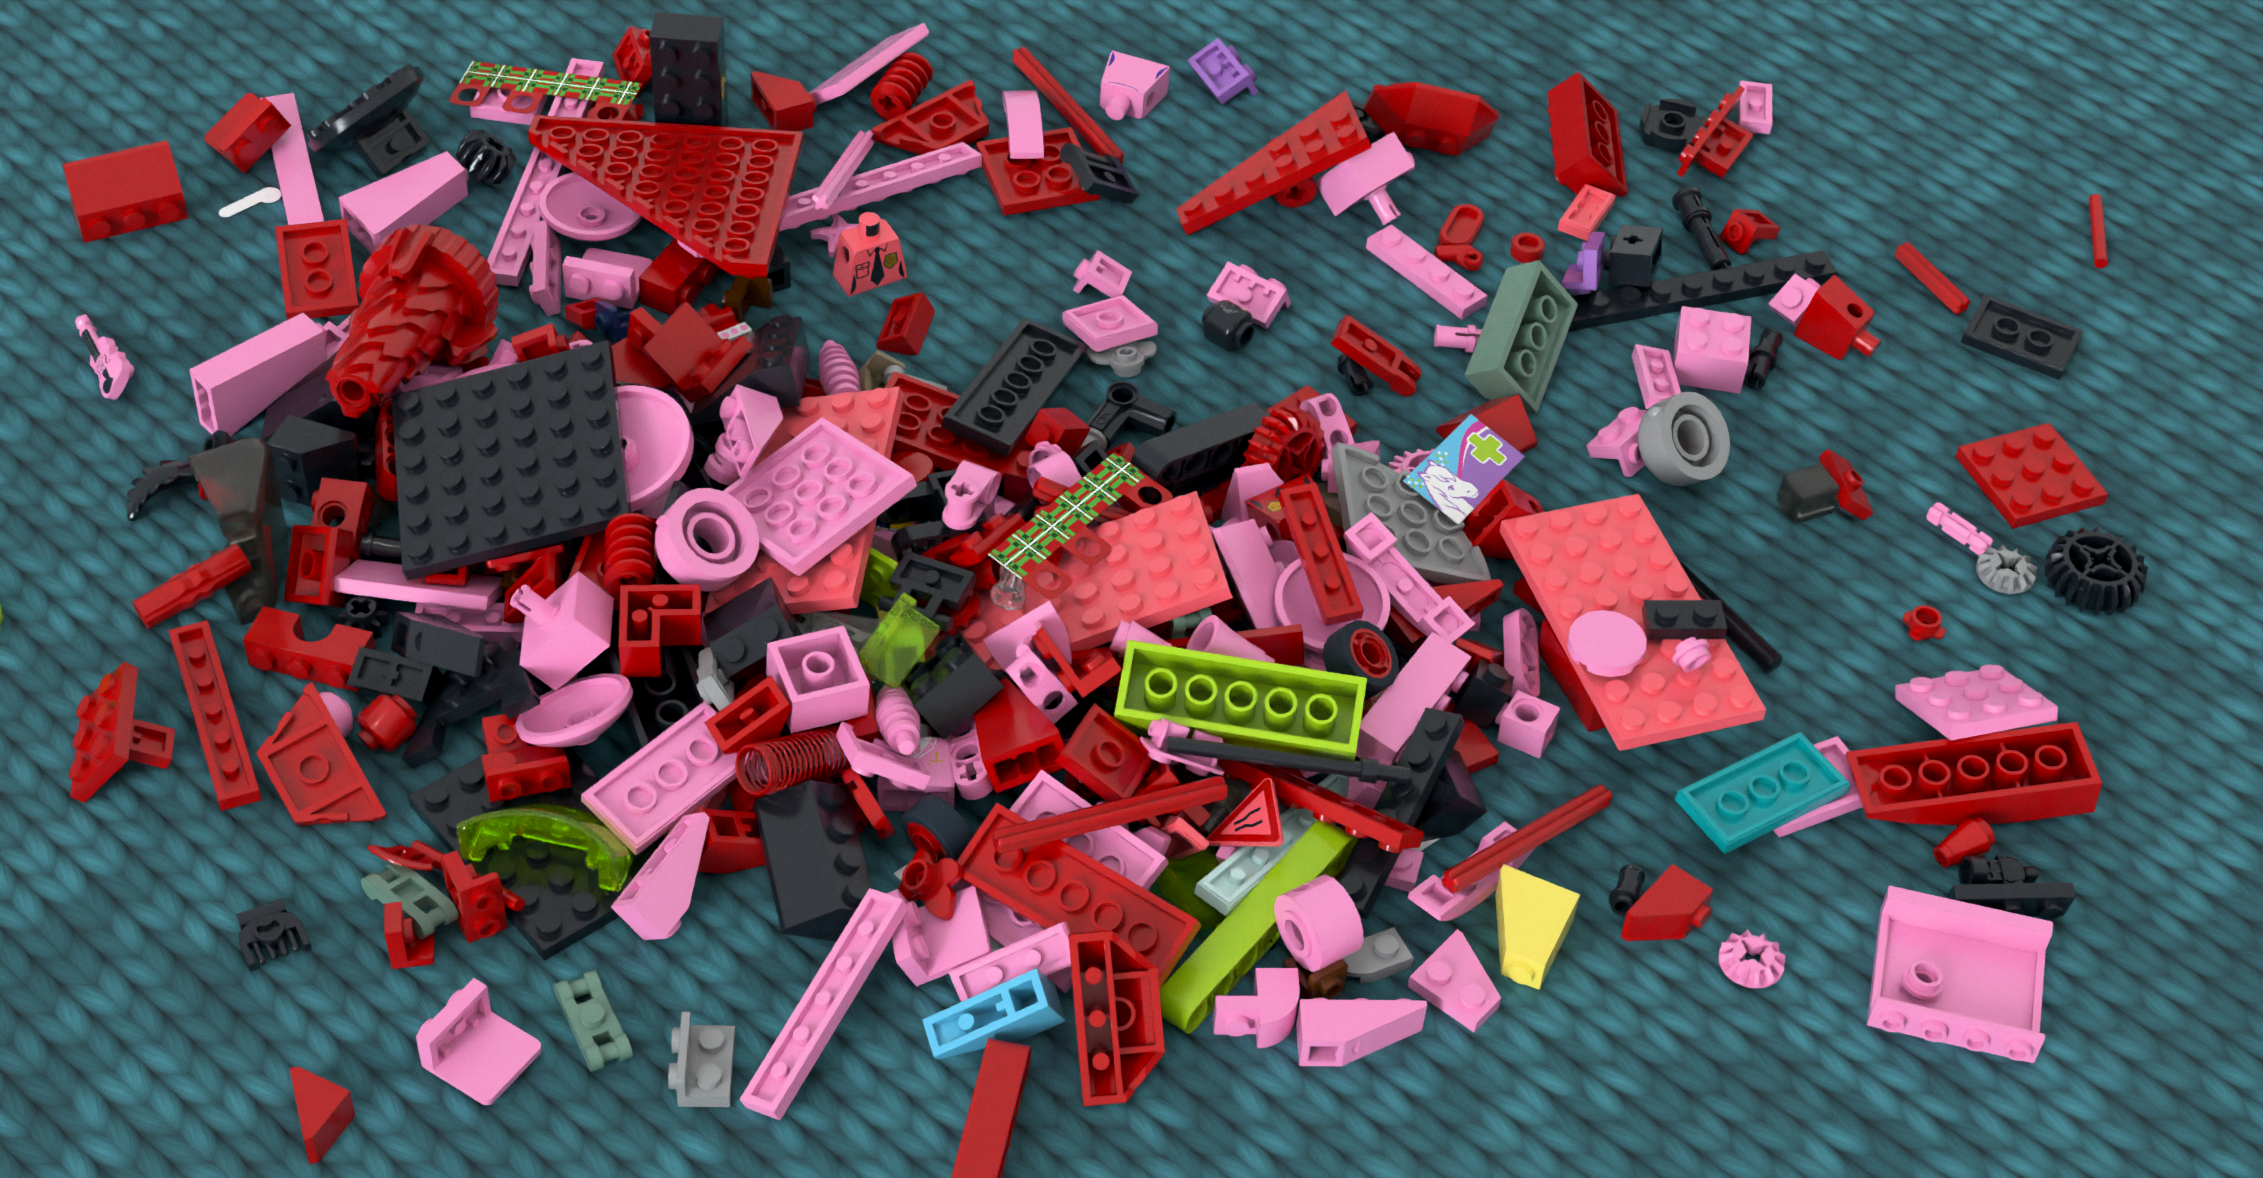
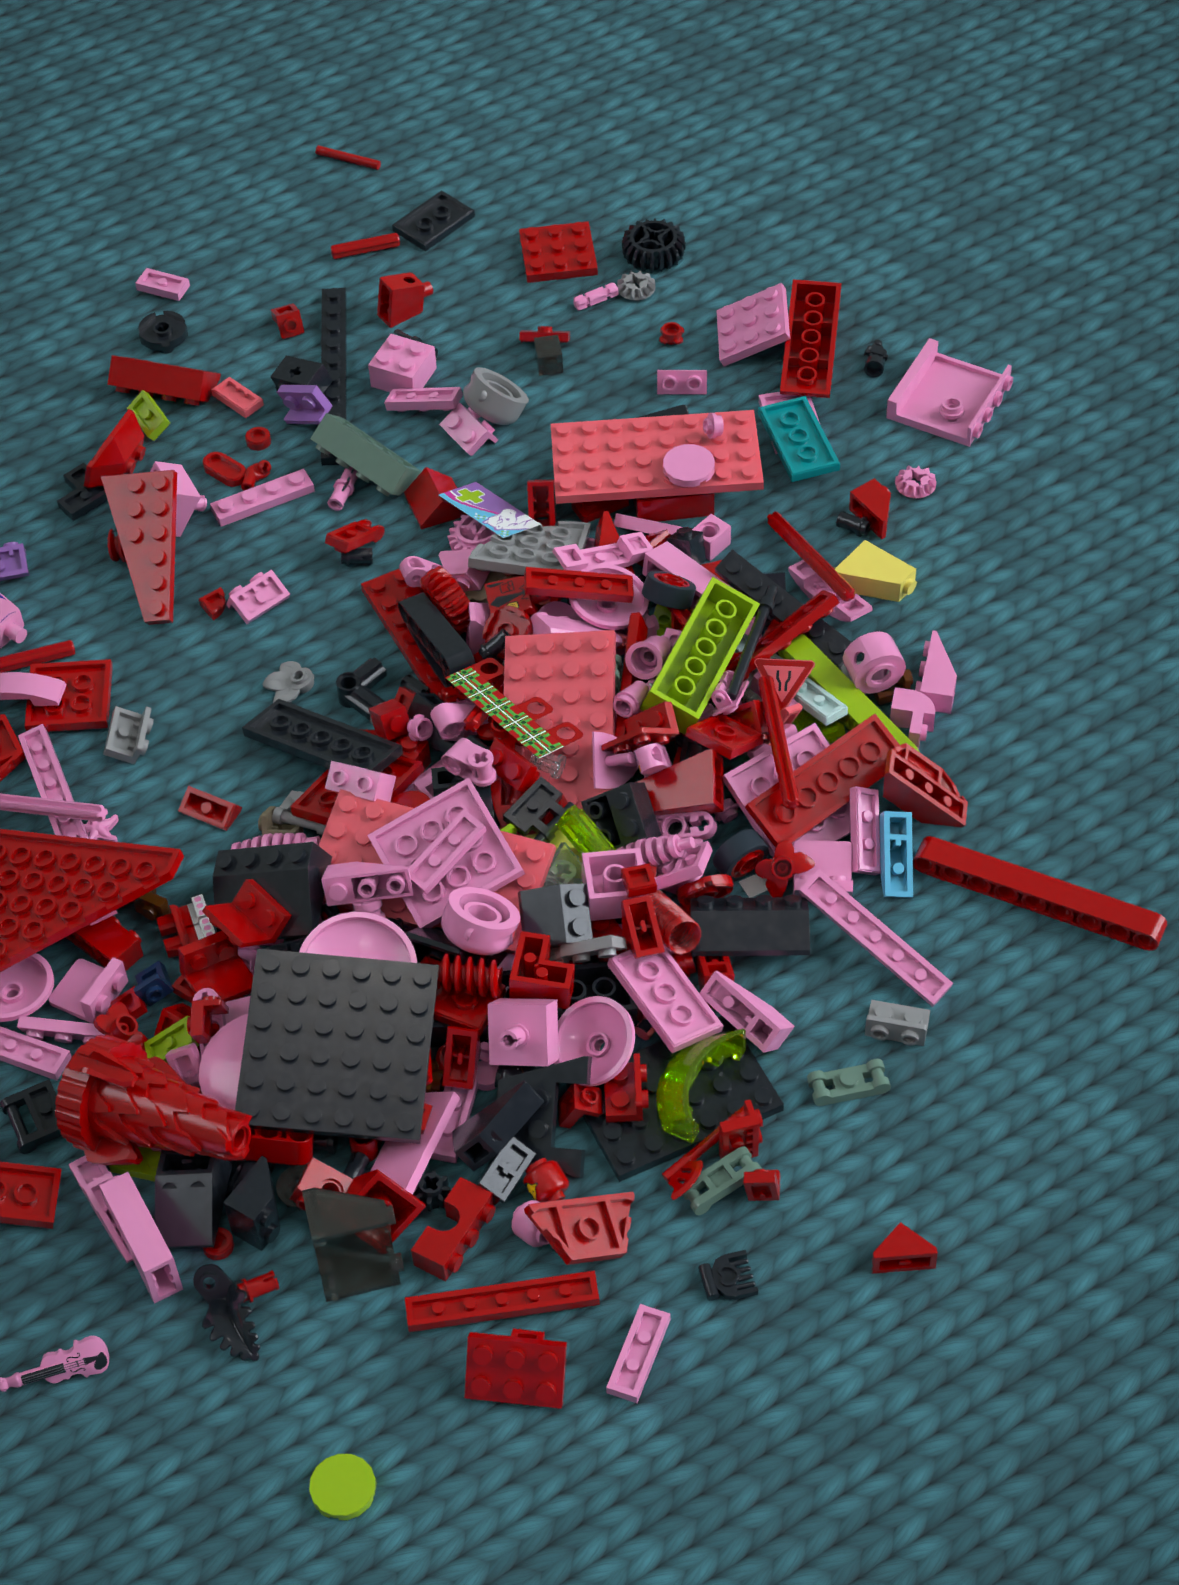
camera: 70 degrees left, 5 degrees up
red axle [132,543,253,629] -> none
bright pink bracket [416,978,542,1105] -> none
coral torso [833,212,907,297] -> none
black plate [1060,143,1139,204] -> none
bright pink tile [1062,295,1158,352] -> none
bright pink bracket [1073,250,1132,298] -> none
black head [1202,300,1255,352] -> none
bright pink wing [1408,929,1501,1033] -> none
black plate [1642,600,1727,639] -> none
black pin [1672,187,1732,271] -> none
red bracket [1677,85,1753,178] -> none
bright pink bracket [1768,274,1821,328] -> none
red cone [1933,817,1995,869] -> none
black plate [1946,882,2076,920] -> none
none -> red animal [93,1002,148,1051]
none -> light grey bracket [103,706,154,765]
none -> lime plate [127,390,170,441]
none -> red tile [199,587,226,620]
none -> bright pink brick [325,761,396,802]
none -> bright pink plate [409,809,487,895]
none -> black pin [478,629,511,659]
none -> red tile [482,605,533,660]
none -> bright pink plate [606,1304,671,1403]
none -> red tile [621,863,657,898]
none -> bright pink hinge [657,370,707,394]

